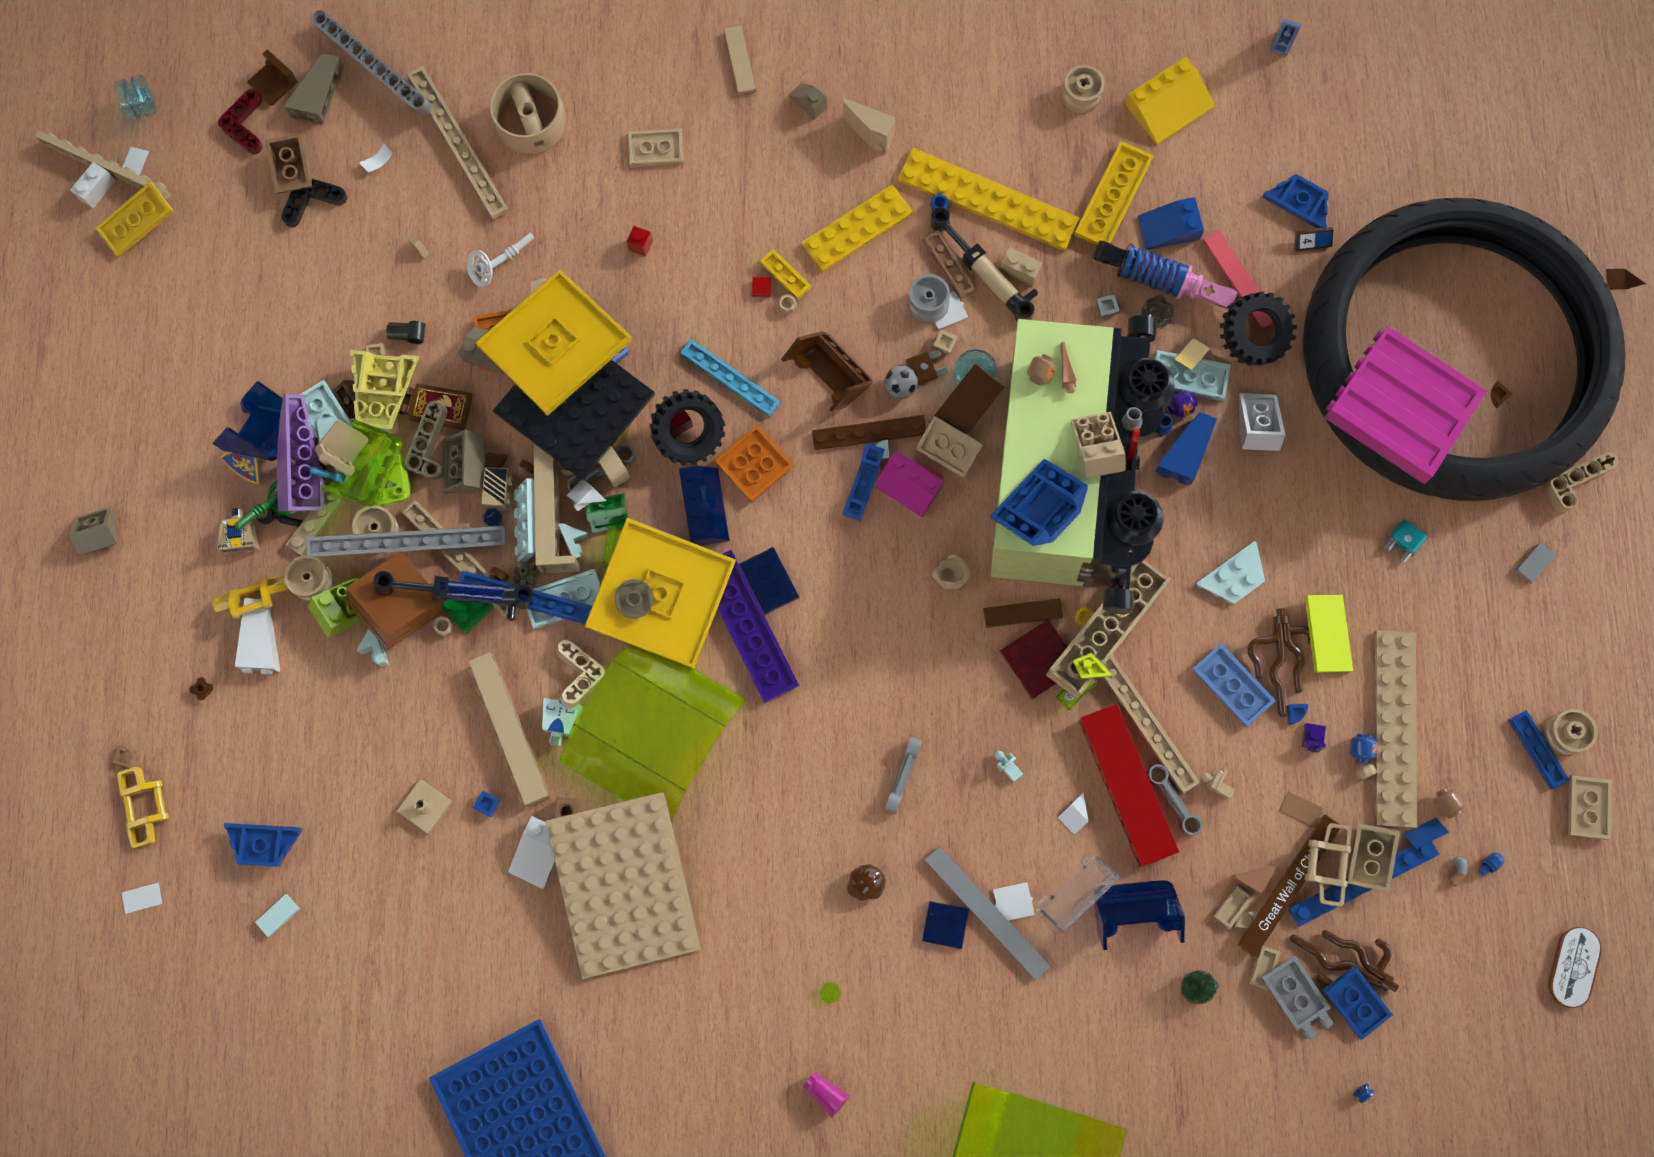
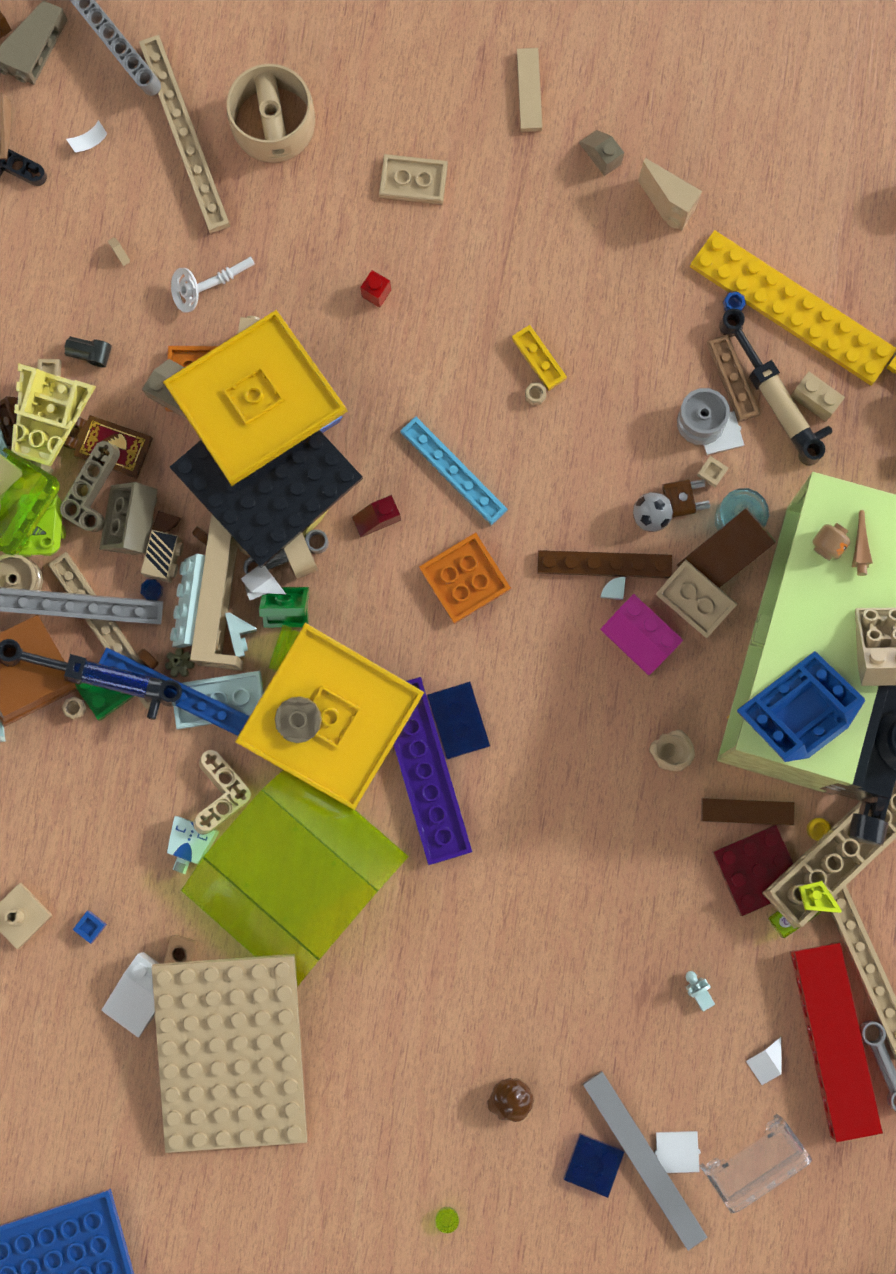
camera: 10 degrees right, 5 degrees up
tan brick [468,652,550,807] -> none
black tyre [649,389,725,466] -> none
clear blue slope [679,465,730,546] -> none
red tile [752,277,771,297] -> none
reddish brown windscreen [781,331,873,412] -> none
yellow plate [802,184,913,273] -> none
blue slope [842,443,885,521] -> none
light grey piece [884,737,922,814] -> none
clear blue windscreen [1093,880,1185,950] -> none

